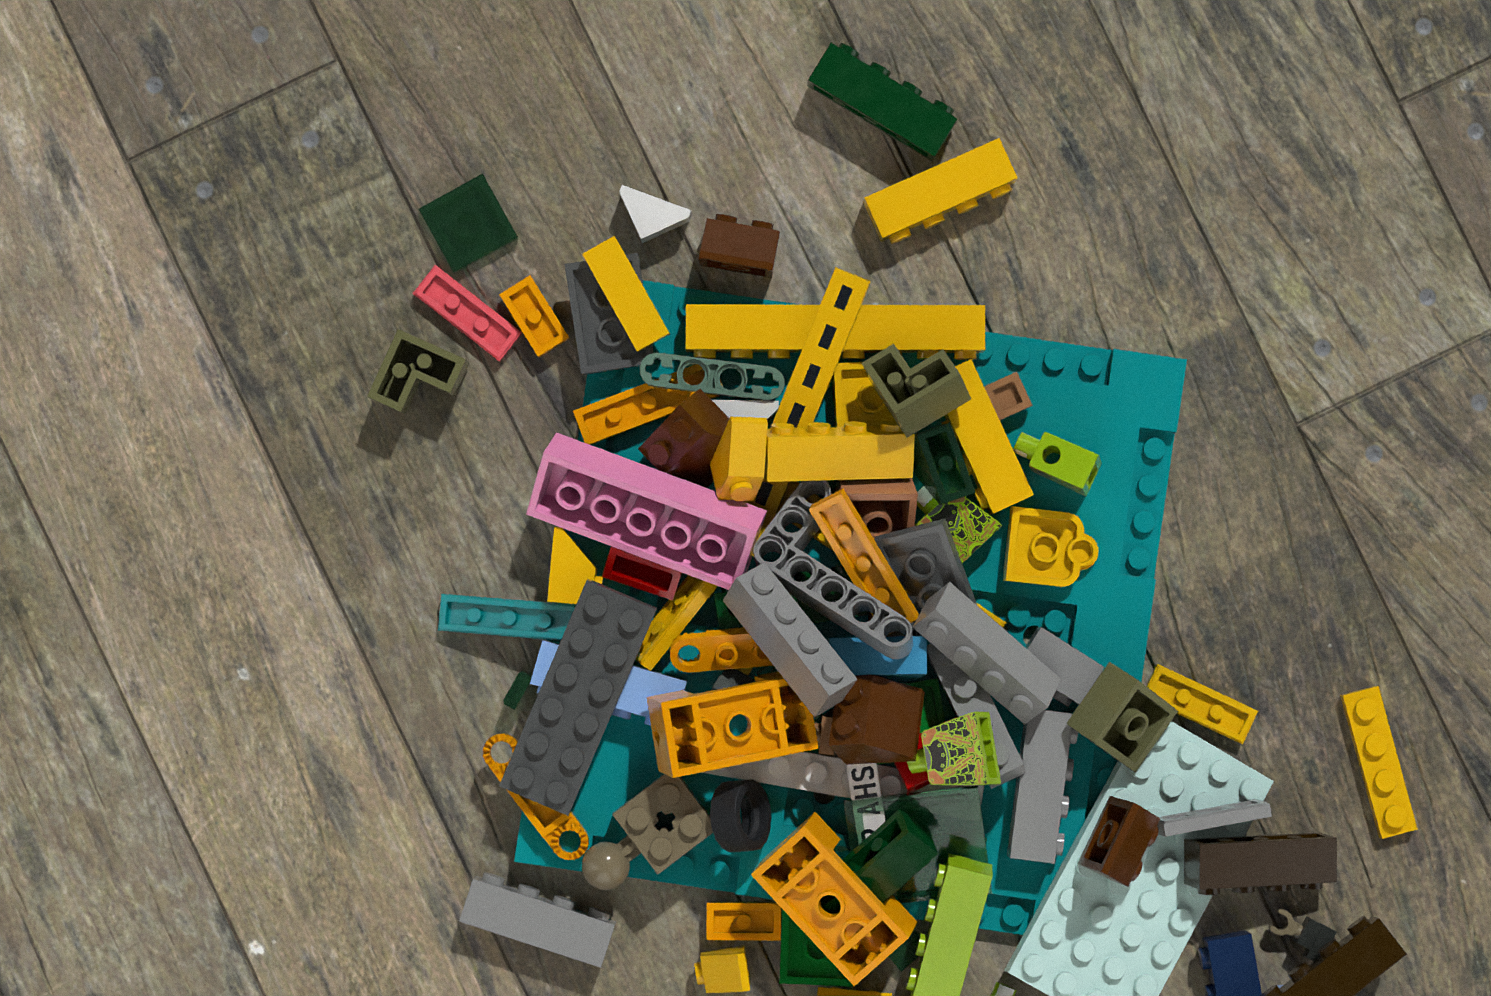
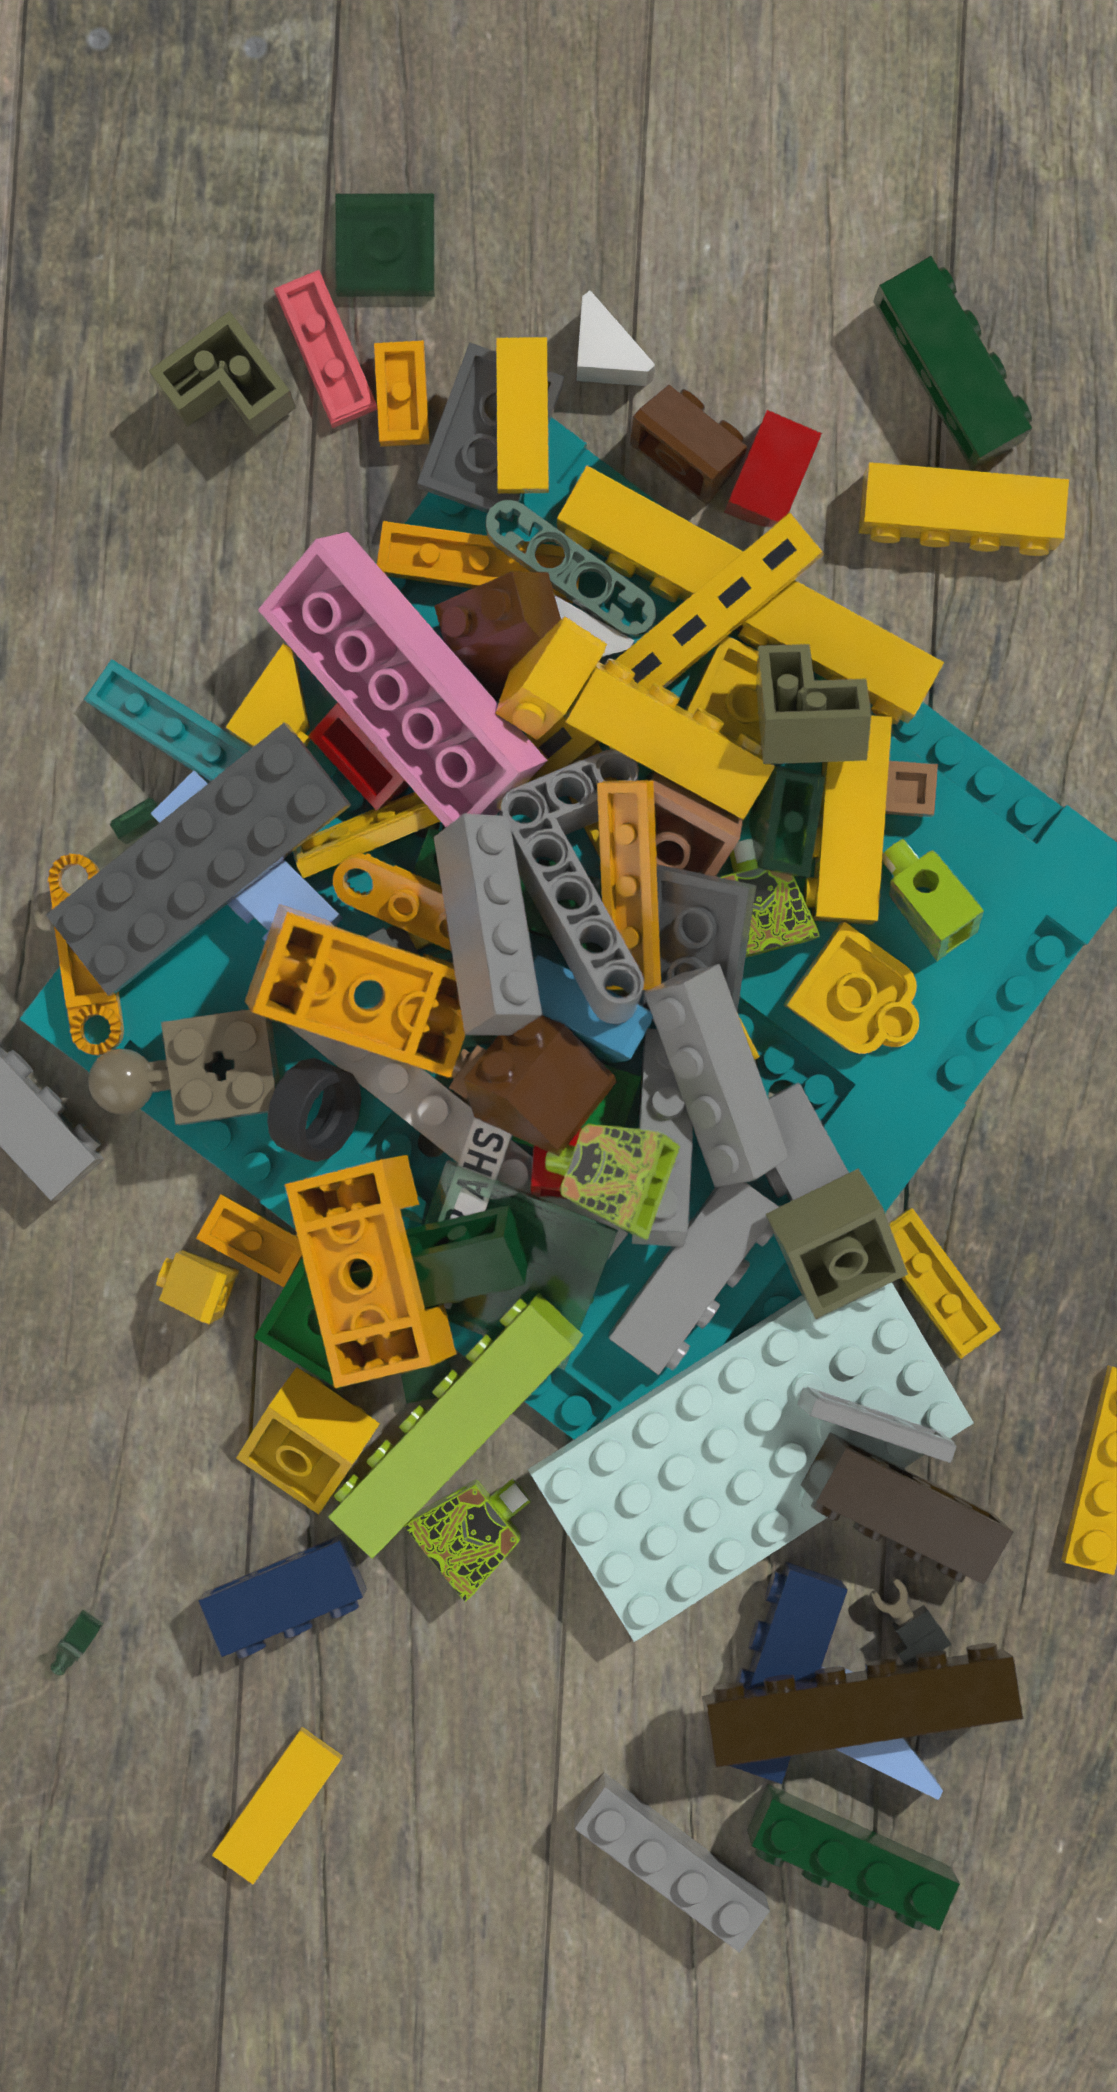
camera: 25 degrees right, 0 degrees up
reddish brown slope [1078,796,1160,887] -> none
none -> red brick [724,410,822,528]

